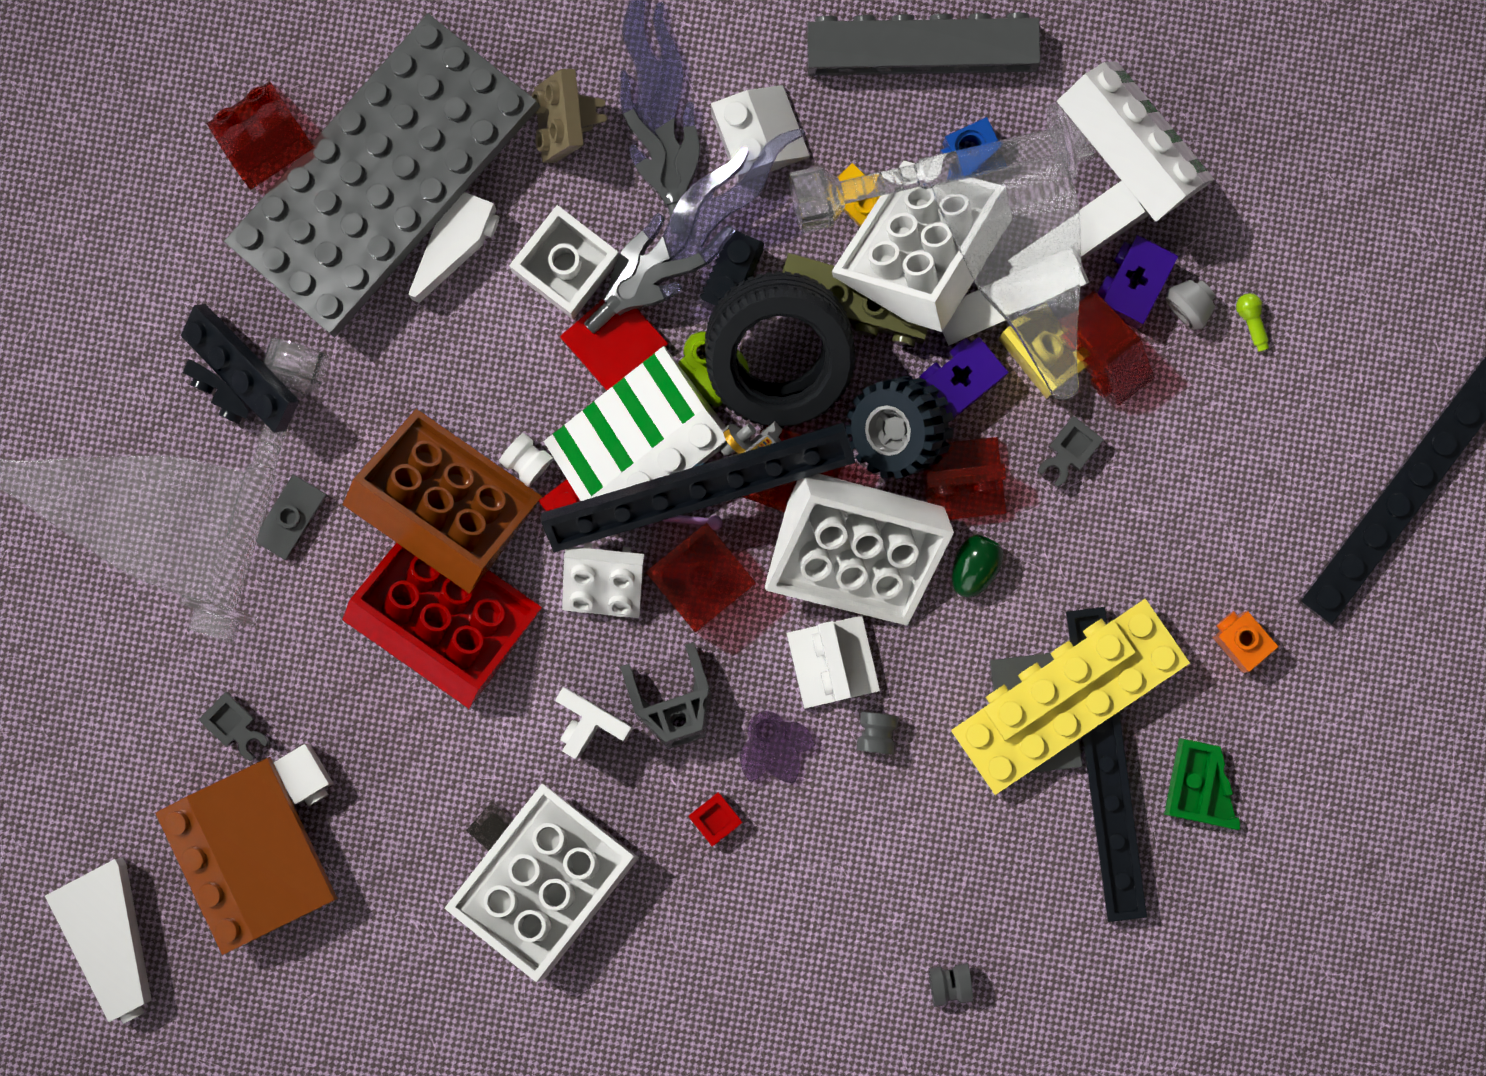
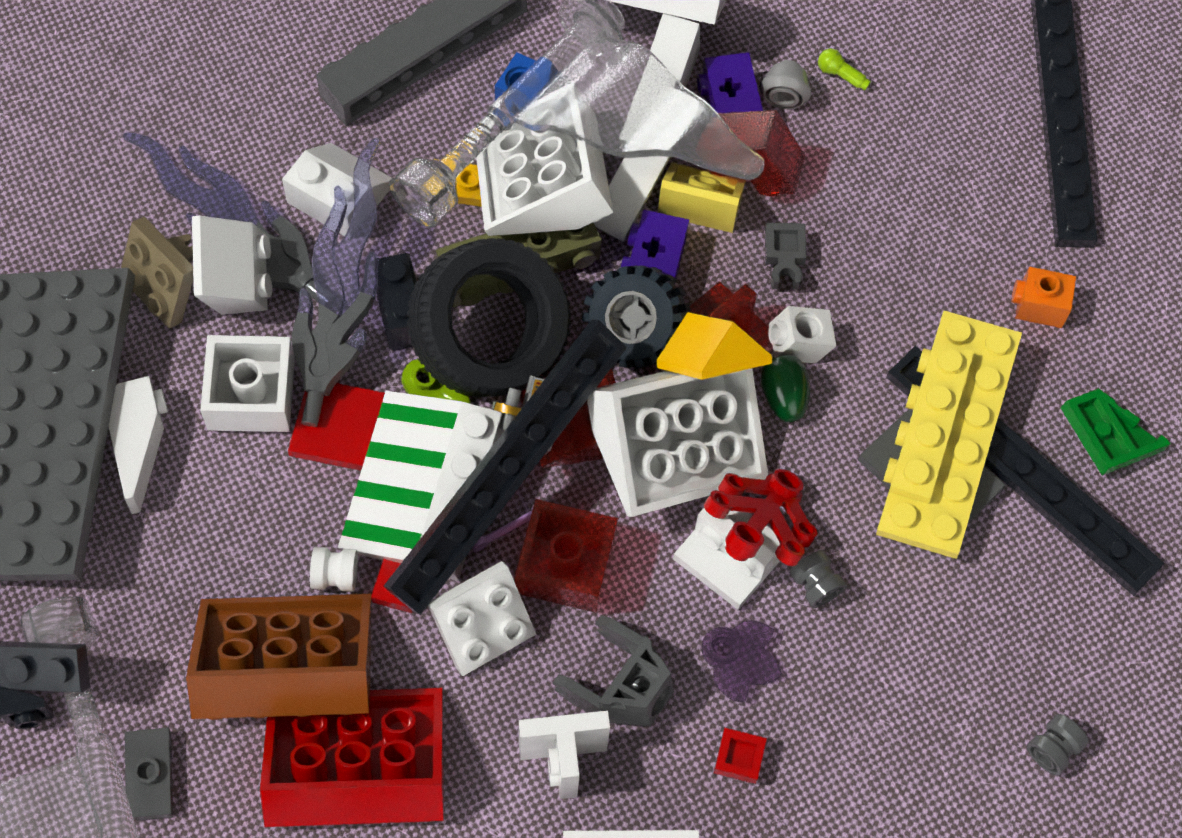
camera: 40 degrees left, 20 degrees down
none -> white slope [192,216,272,315]
none -> yellow slope [657,312,772,380]
none -> red plant [704,469,818,566]
none -> white brick [768,306,836,363]

